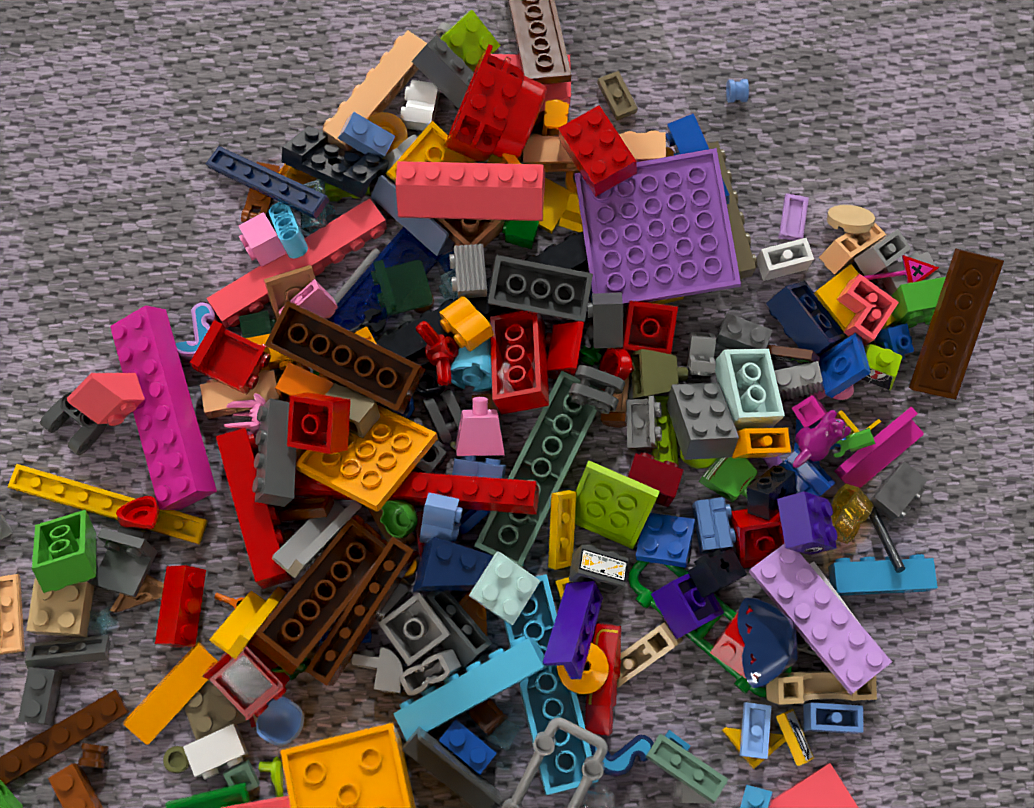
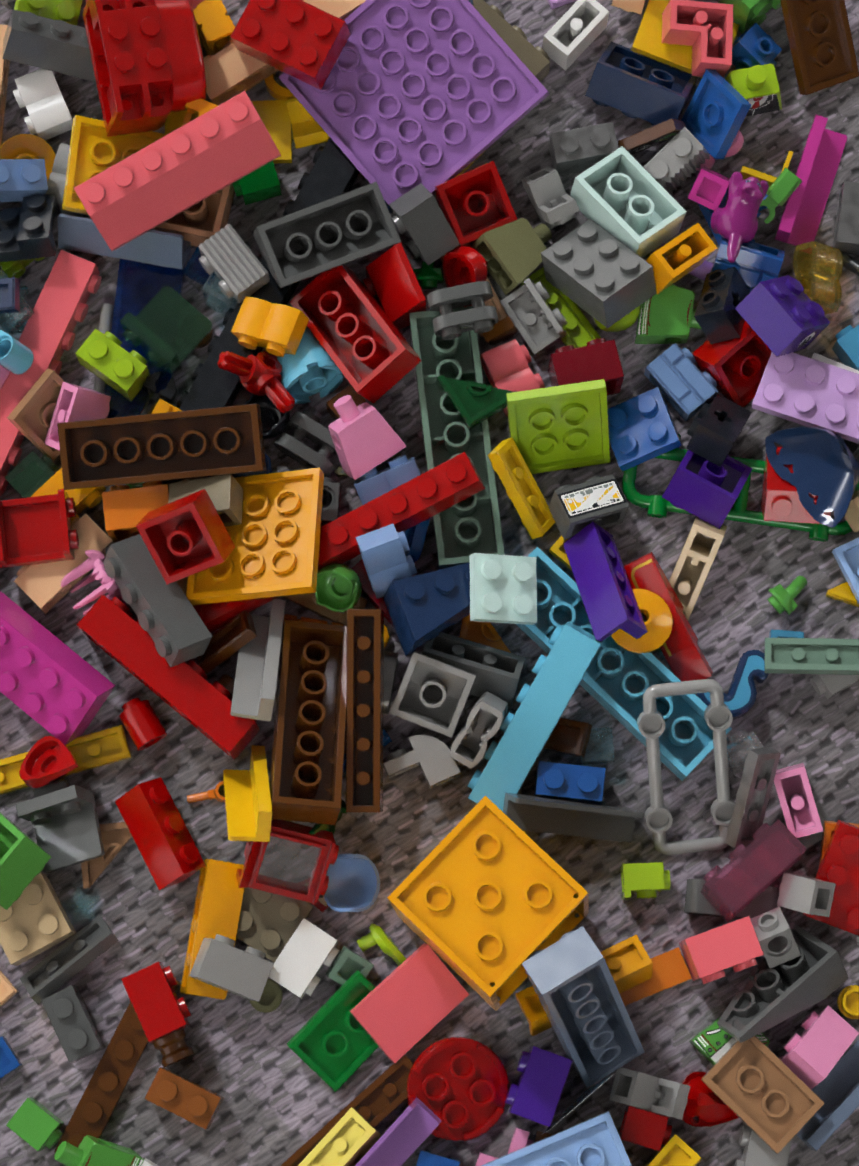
camera: 25 degrees left, 5 degrees up
none -> lime brick [75,328,150,401]
none -> red brick [119,697,167,751]
none -> red brick [121,961,192,1042]
none -> light grey brick [189,934,274,1002]
none -> dark green tile [437,375,518,430]
none -> coral brick [480,339,545,417]
none -> bright green plate [767,576,807,615]

